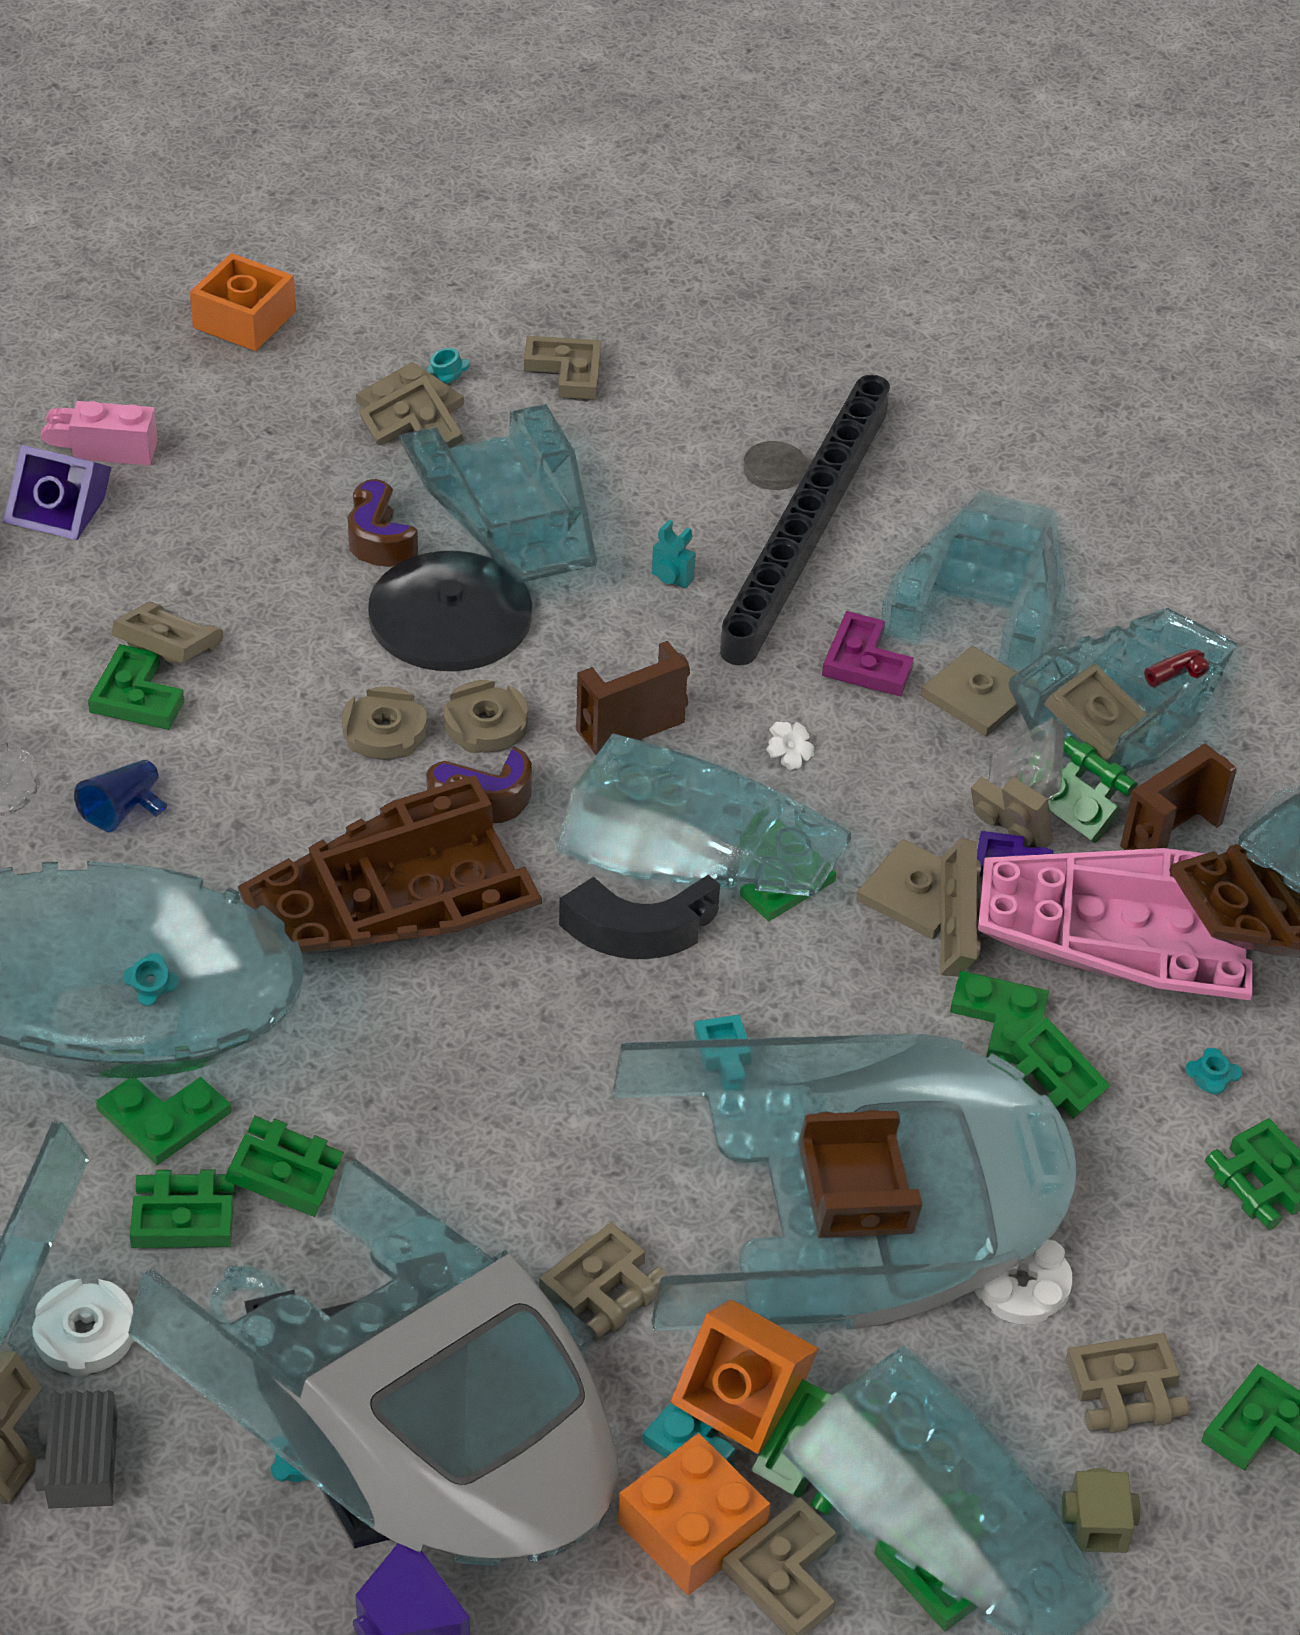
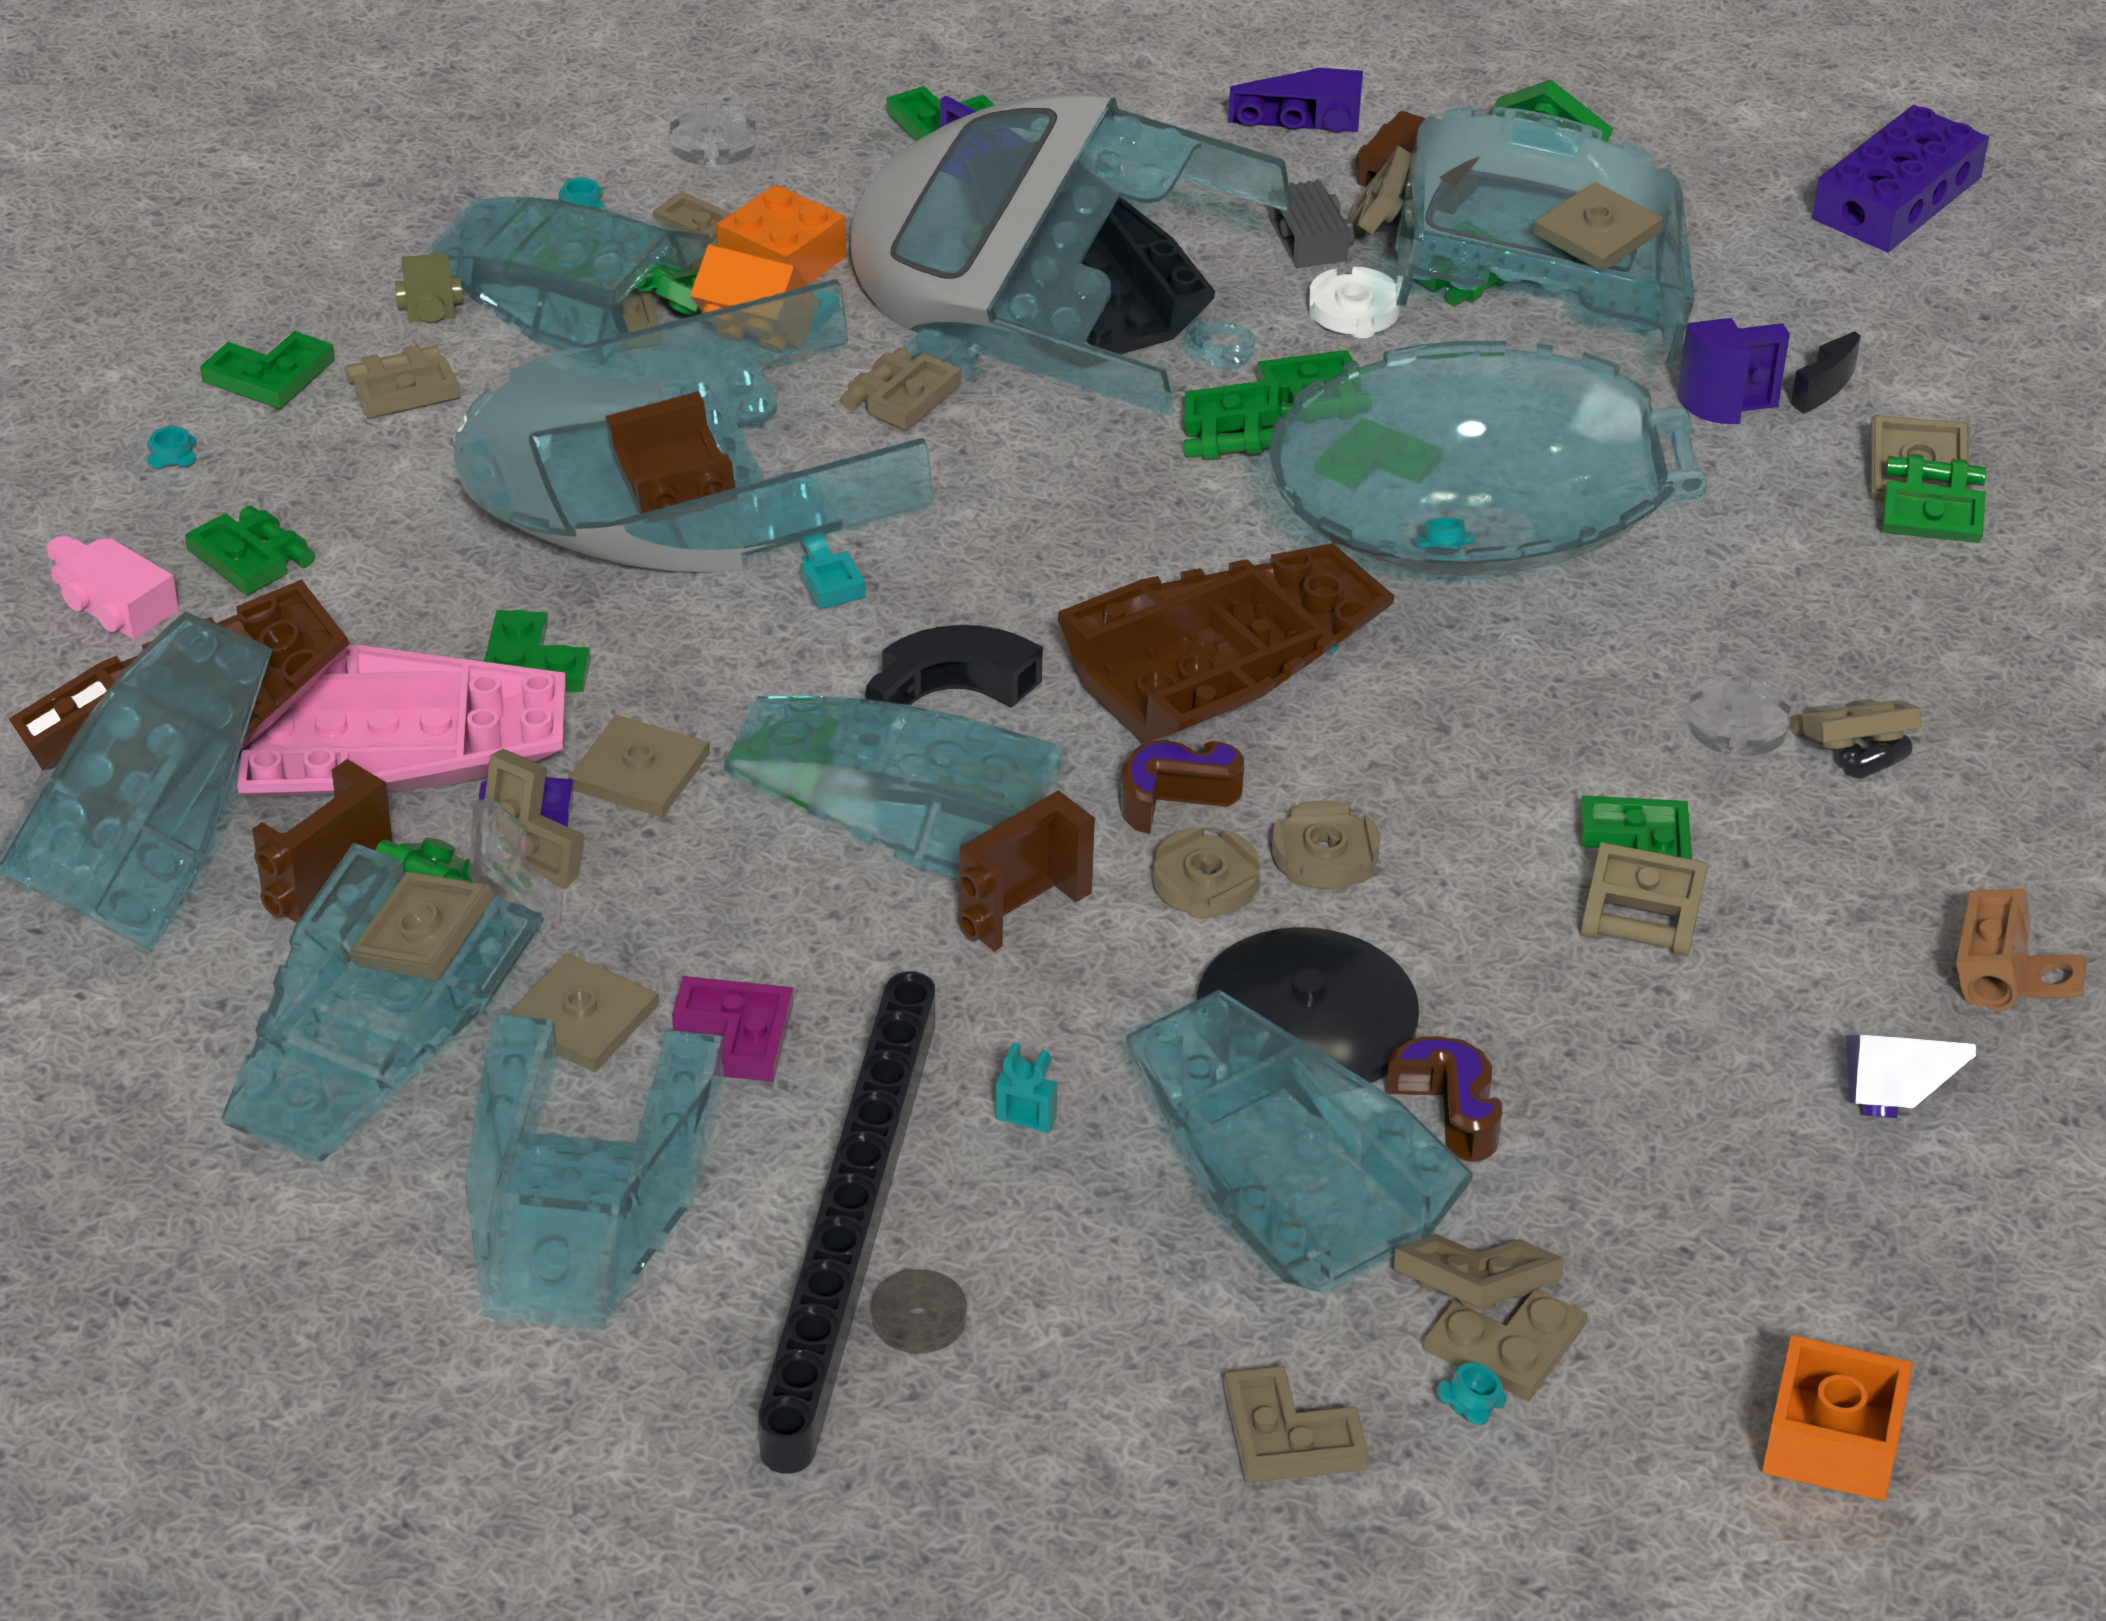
camera: 170 degrees right, 5 degrees down
bright pink hinge [40,401,158,465] -> none
clear blue piece [74,760,167,833] -> none
white plant [766,722,814,770] -> none
dark tan plate [940,838,981,977] -> none
green plate [994,1017,1111,1129] -> none
dark red arm [1144,649,1210,688] -> none

